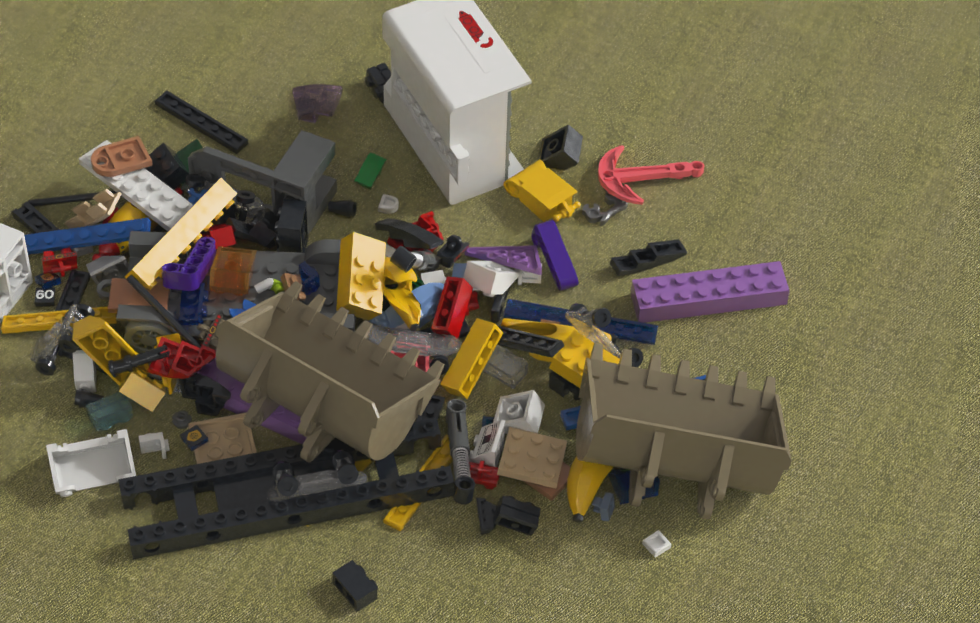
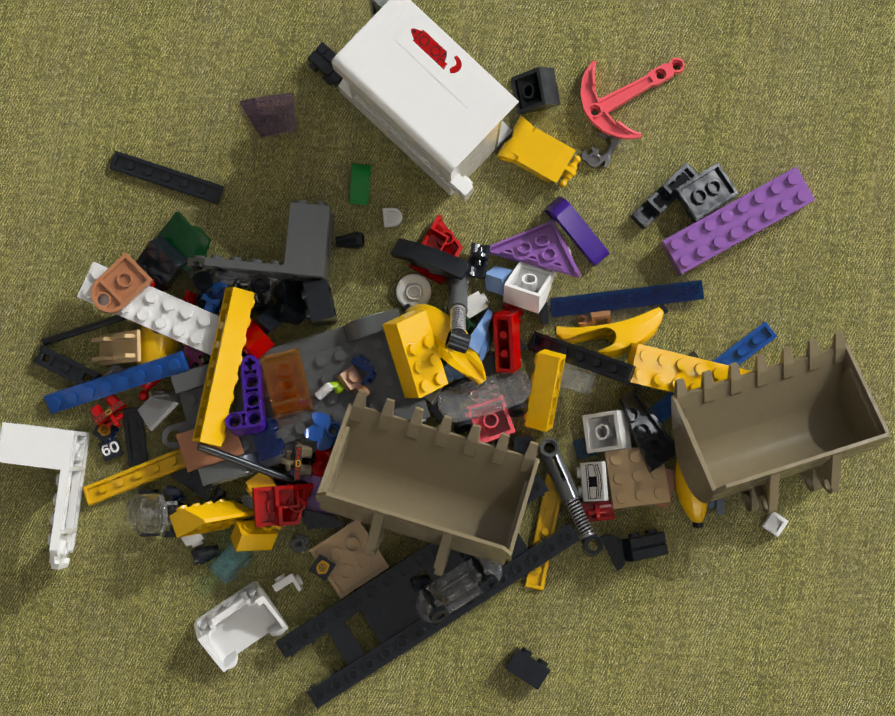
camera: 20 degrees left, 35 degrees up
black pin [108,345,170,378] -> none
piece [565,303,643,367] -> none
none -> black wing [619,388,676,473]
none -> tile [673,162,739,223]

